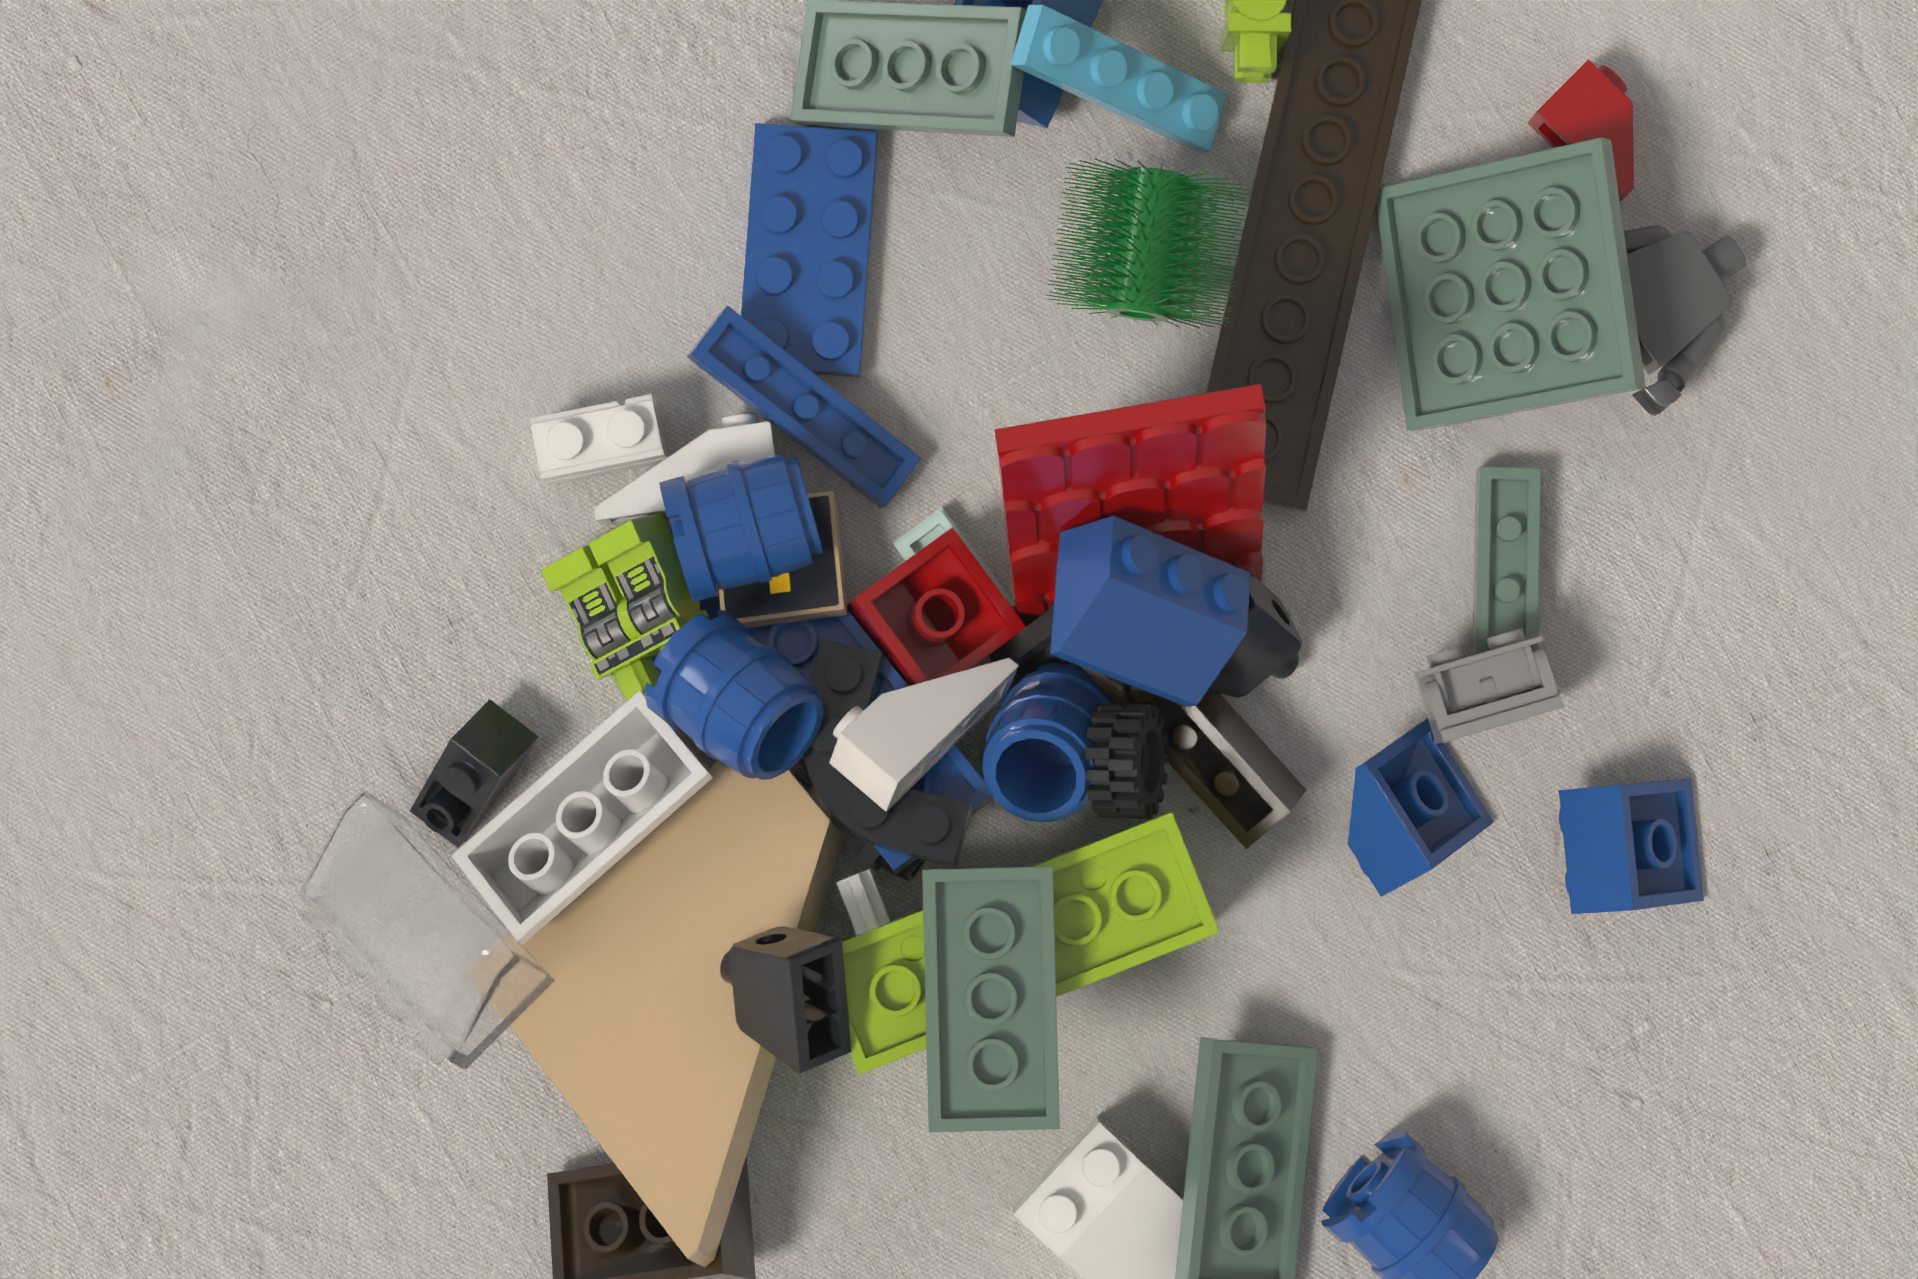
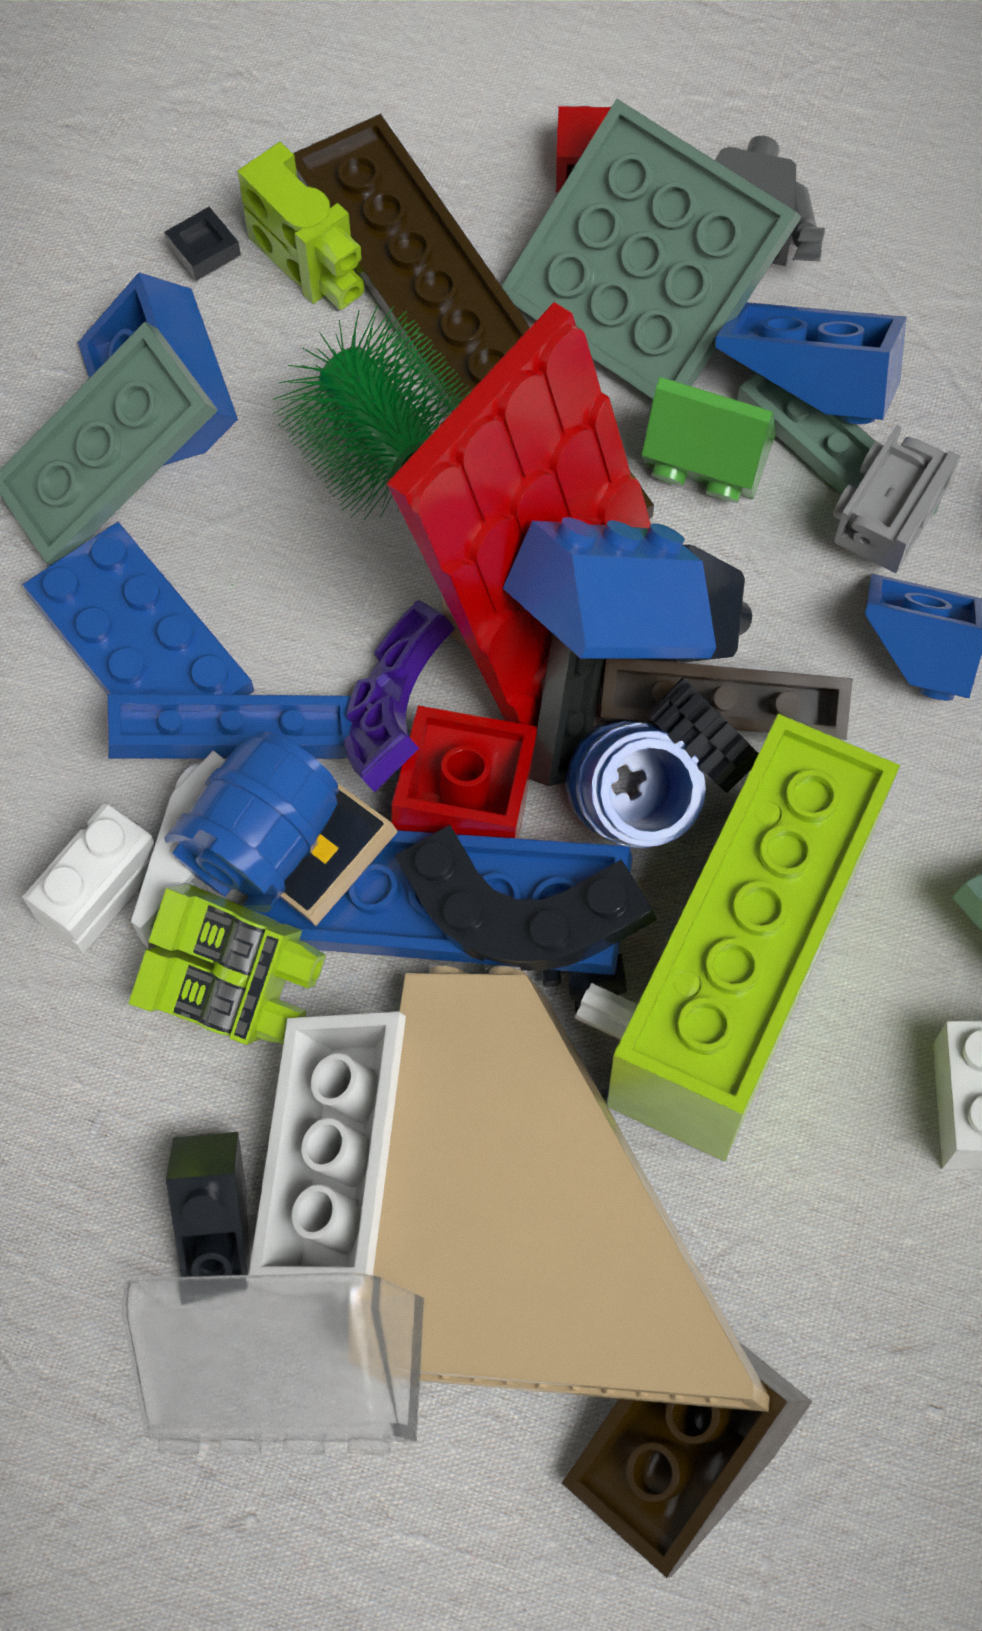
camera: 40 degrees left, 20 degrees down
blue piece [644,610,824,780] -> none
black torso [720,926,852,1074] -> none
white slope [829,658,1019,811] -> none
sand green plate [922,866,1060,1132] -> none
medium azure plate [1010,5,1228,152] -> none
none -> dark purple tile [344,600,455,792]
none -> bright green slope [642,377,776,503]
none -> blue slope [715,302,907,424]

